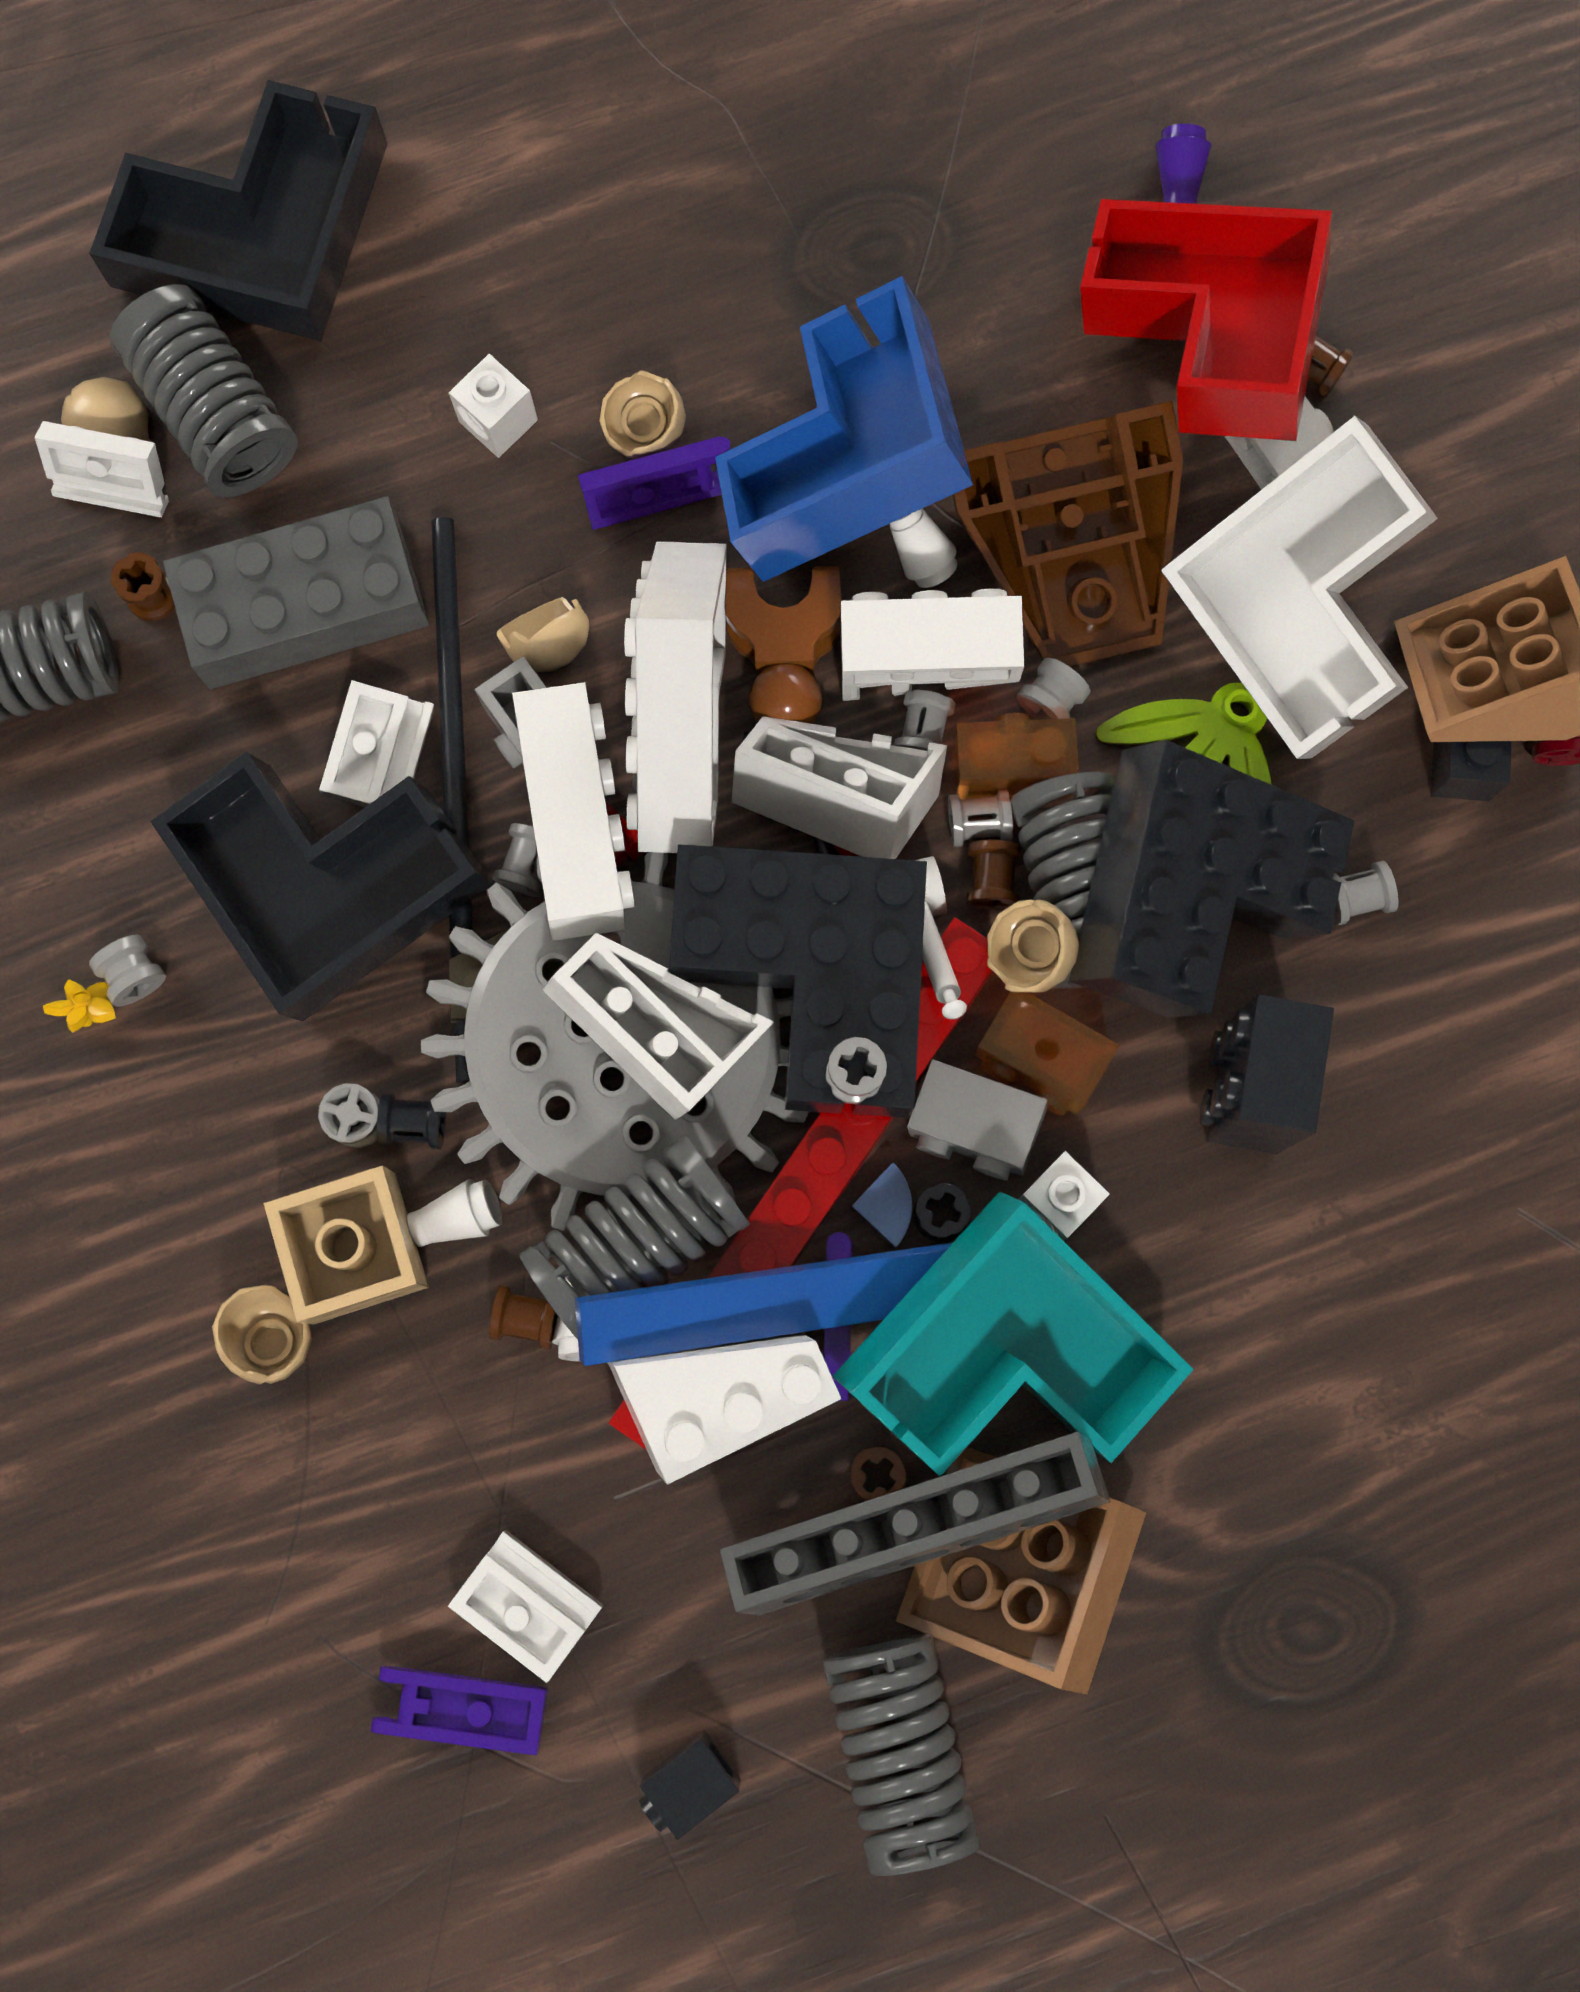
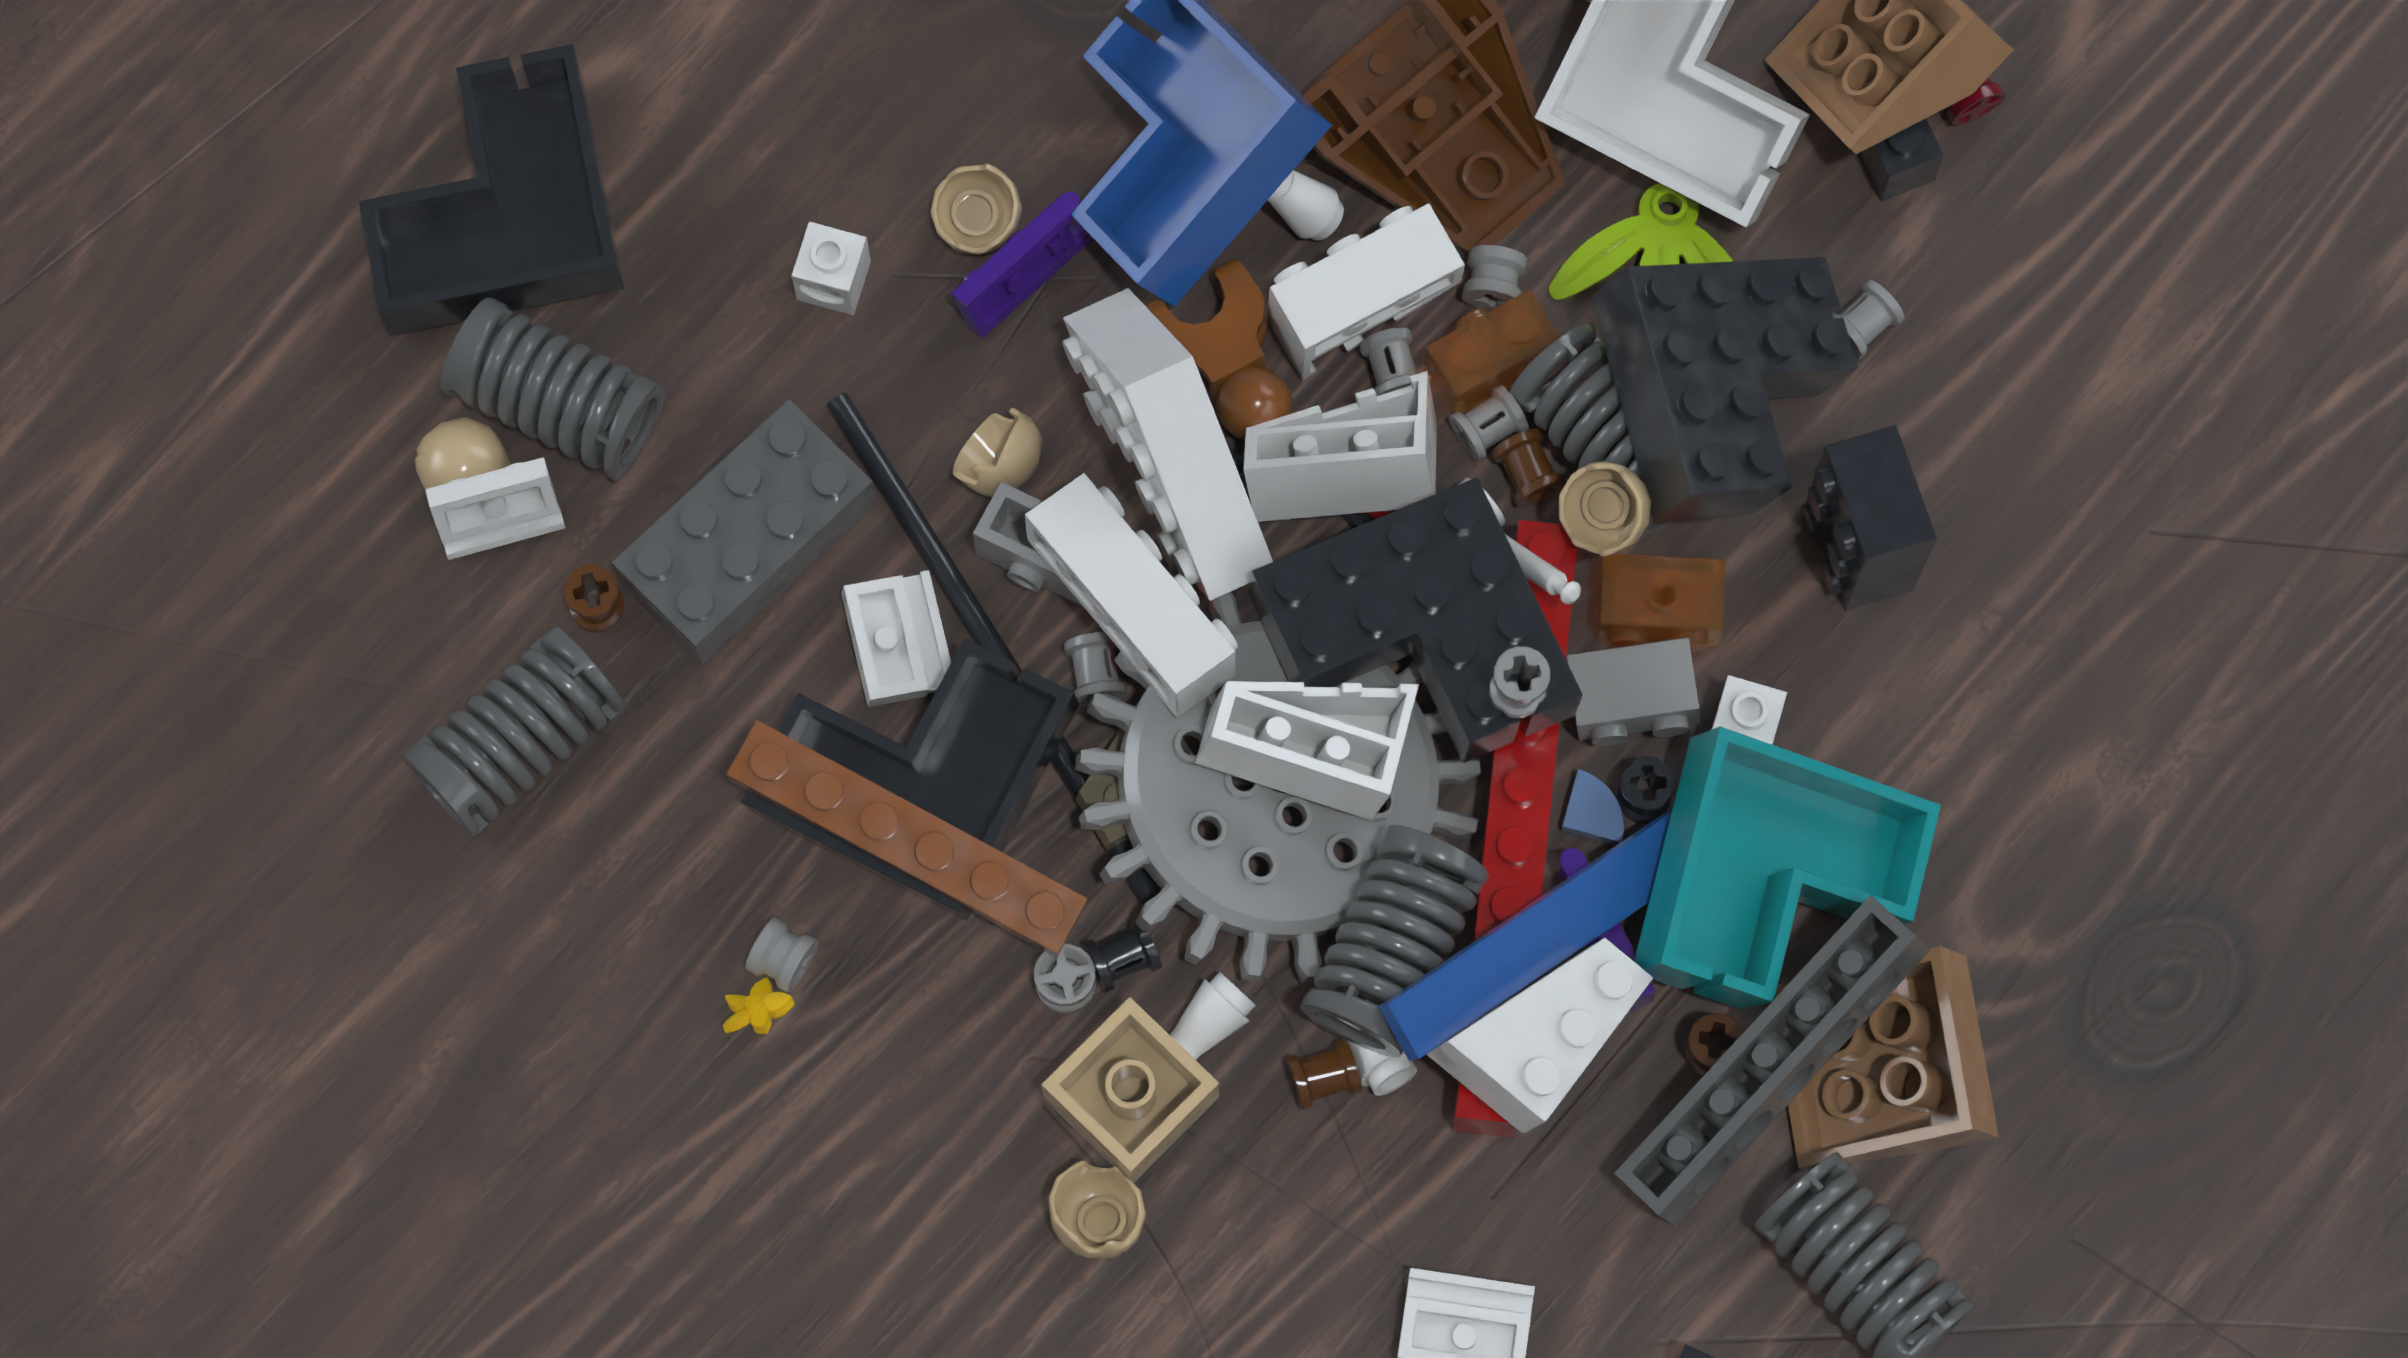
camera: 30 degrees left, 5 degrees down
none -> dark orange arch [726,720,1088,958]

